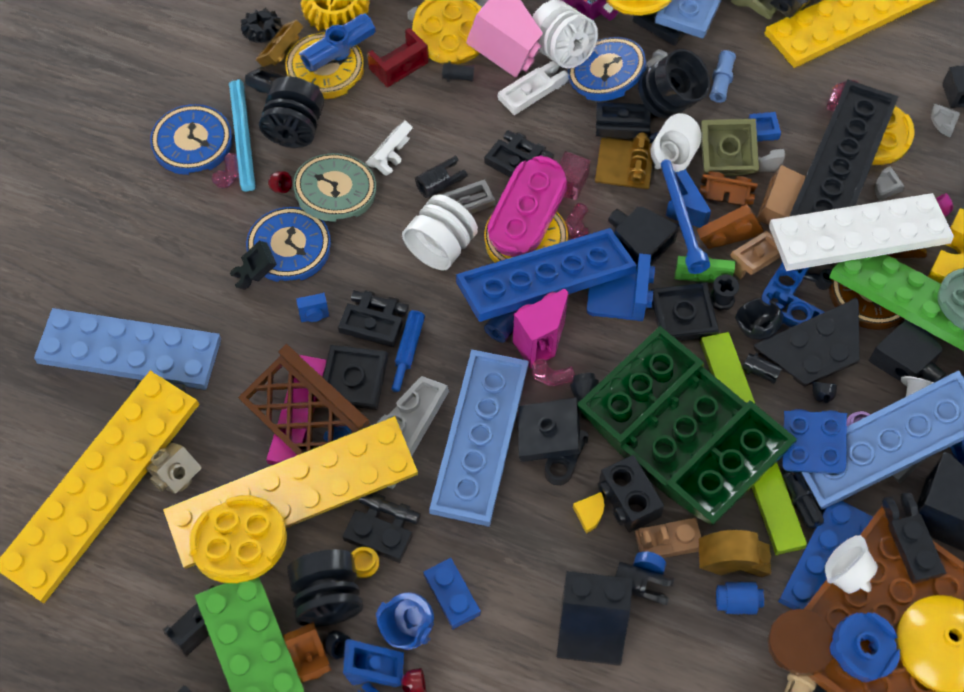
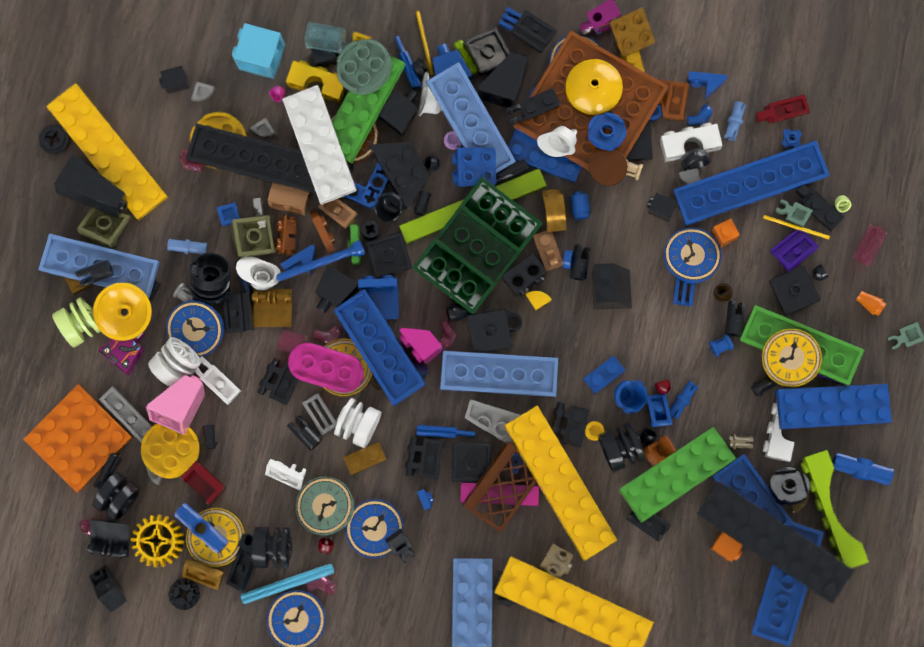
camera: 90 degrees left, 20 degrees up
yellow tile [189,495,287,583] -> none
none -> pearl gold plate [343,442,386,475]

